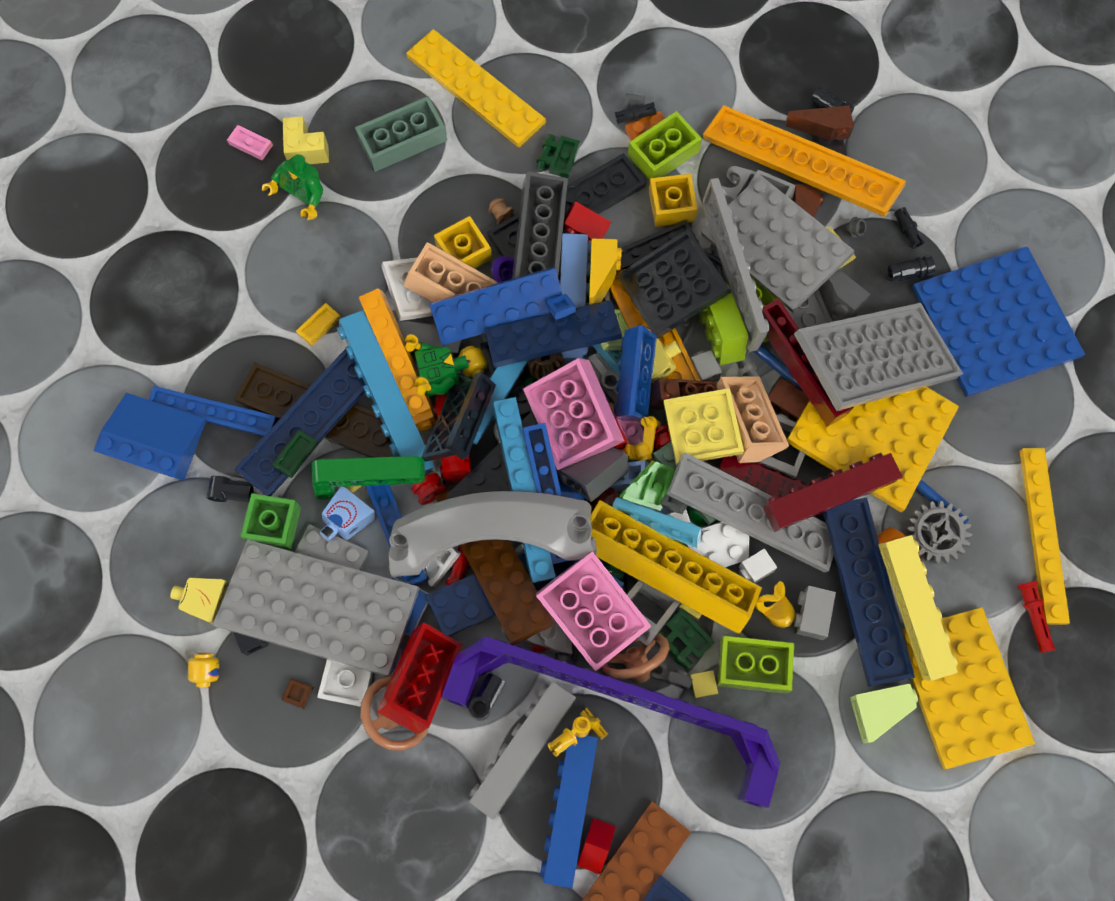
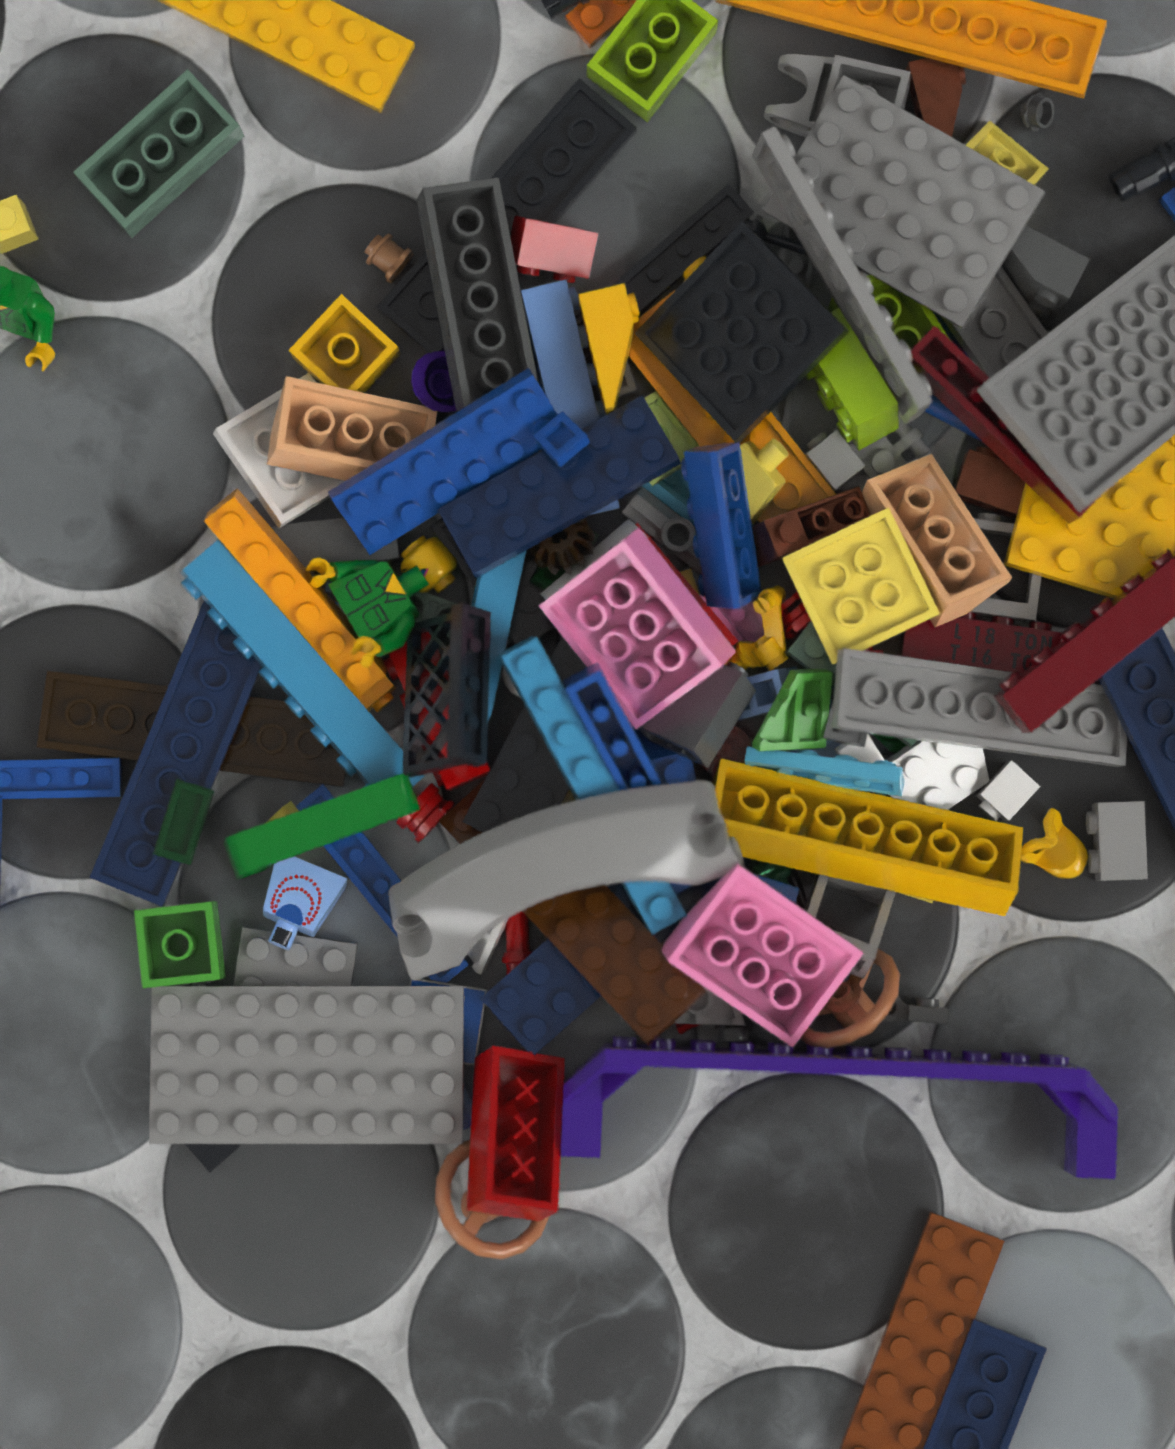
camera: 15 degrees left, 15 degrees up
light yellow torso [170,578,229,625] -> none
yellow head [188,652,219,688] -> none
black piece [206,475,254,502] -> none
reddish brown tile [281,678,314,709] -> none
yellow tile [296,303,341,347] -> none
white plate [317,659,373,707] -> none
black piece [469,673,506,721] -> none
light grey brick [469,681,576,820] -> none
dark green plate [536,134,580,178] -> none
blue brick [540,736,598,889] -> none
yellow pin [548,708,608,757] -> none
red slope [577,818,616,875] -> none
yellow brick [649,174,698,227] -> none
dark green plate [659,609,715,670] -> none
light yellow tile [690,670,718,699] -> none
lime brick [717,636,794,694] -> none
black pin [894,207,925,249] -> none

